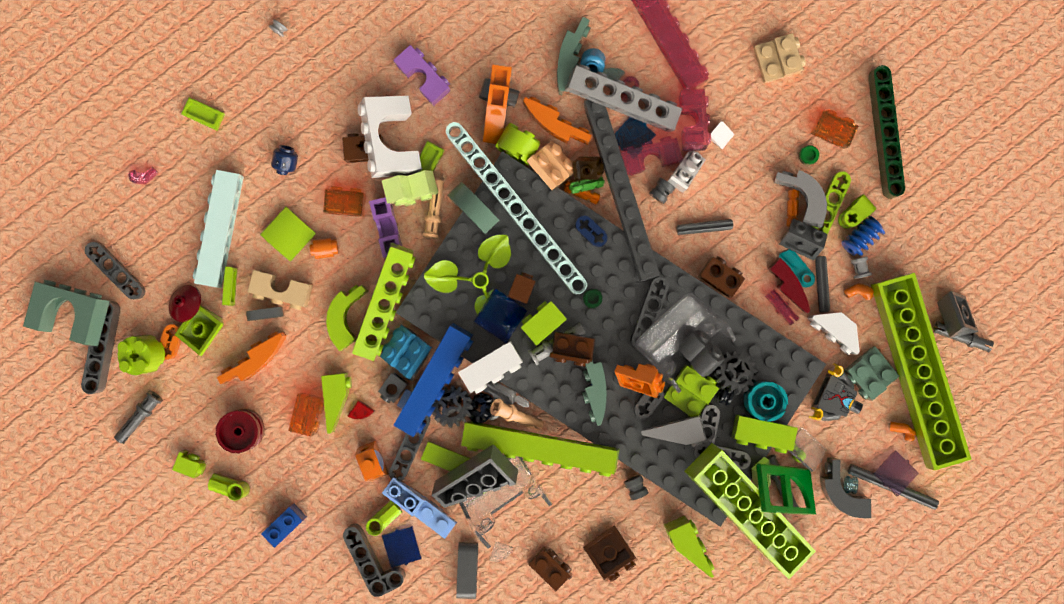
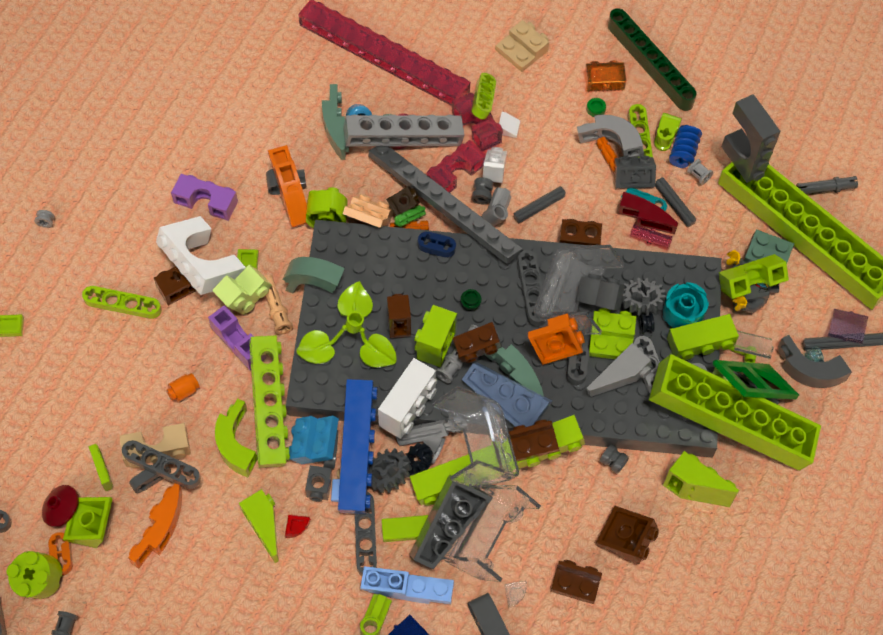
camera: 25 degrees left, 25 degrees down
light aqua brick [193,170,244,288] -> none
dark red wheel [215,409,265,454] -> none
lime slope [260,206,316,262] -> none
dark blue head [271,145,298,175] -> none
clear orange brick [288,392,324,436] -> none
clear orange brick [323,186,366,217] -> none
orange torso [355,440,389,482] -> none
light aqua beam [446,122,587,294] -> none
clear blue tile [473,289,527,343] -> none
light nougat pin [490,398,543,431] -> none
orange slope [523,97,592,145] -> none
piece [615,117,656,159] -> none
white slope [807,312,860,355] -> none
orange arm [844,283,874,300] -> none
orange arm [890,421,916,441] -> none
dark grey slope [937,291,978,338] -> none
none -> lime beam [82,286,162,319]
none -> dark grey beam [122,440,201,489]
none -> clear windscreen [432,386,519,488]
none -> sand blue wing [462,362,552,427]
none -> lime beam [472,73,496,120]
none -> light grey piece [482,187,512,226]
none -> reddish brown bracket [508,419,560,462]
none -> lime arch [718,254,789,299]
none -> dark grey arch [722,94,781,183]

